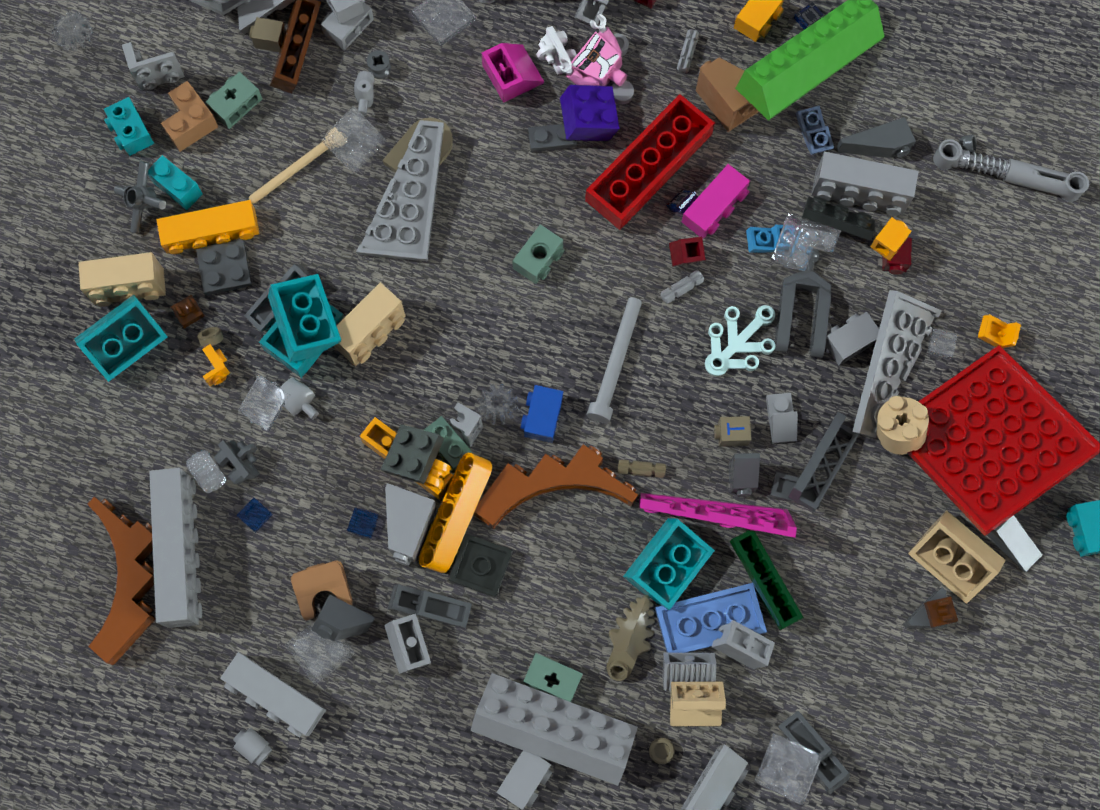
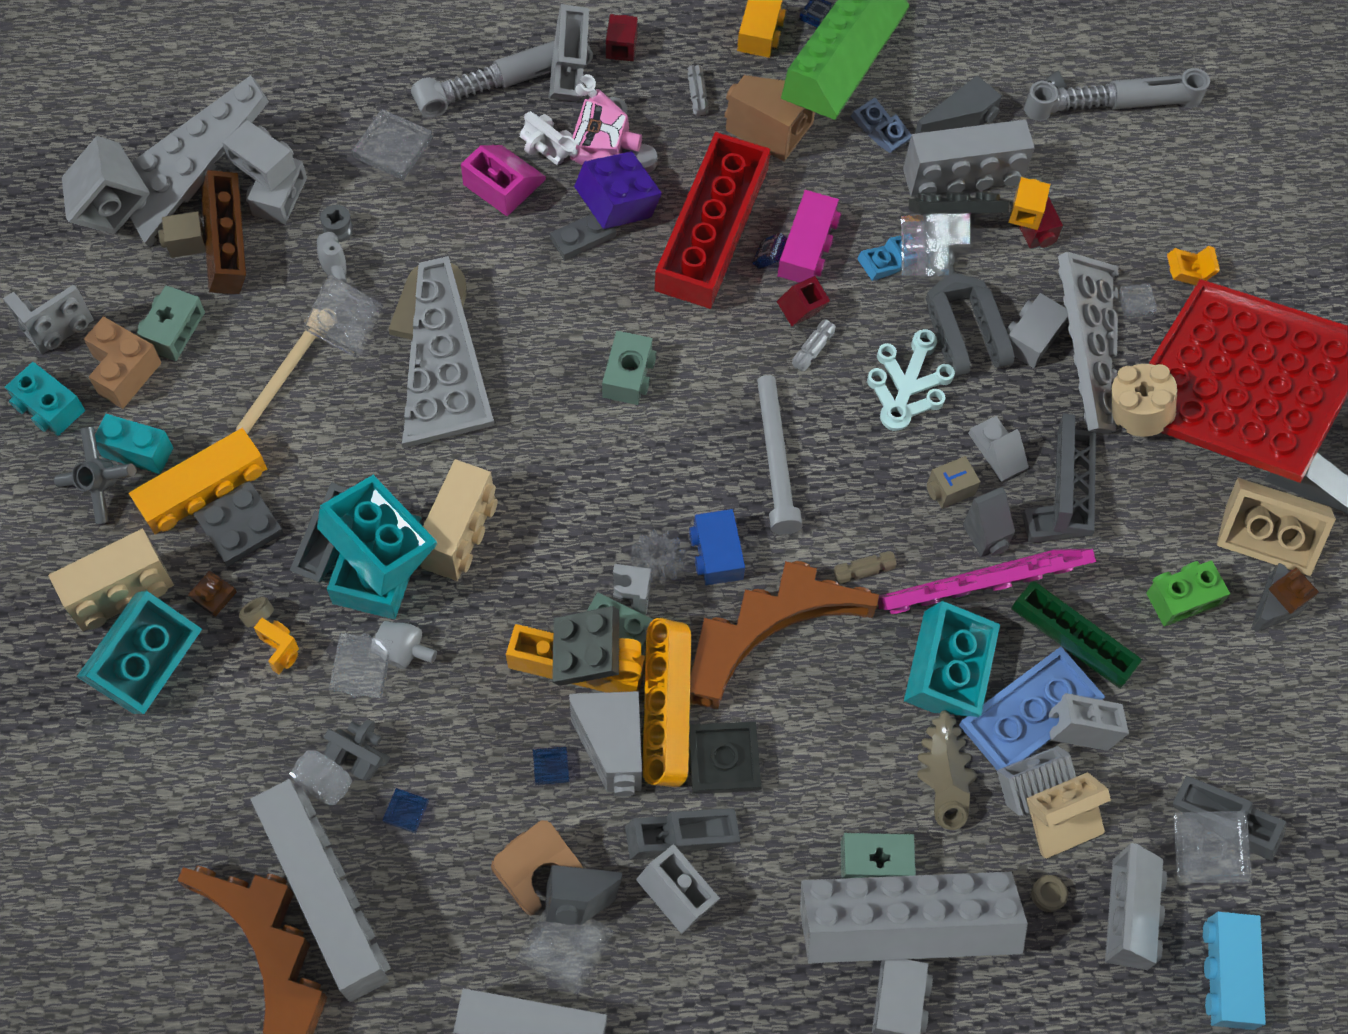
camera: 25 degrees left, 10 degrees down
none -> bright green brick [1146,560,1230,627]

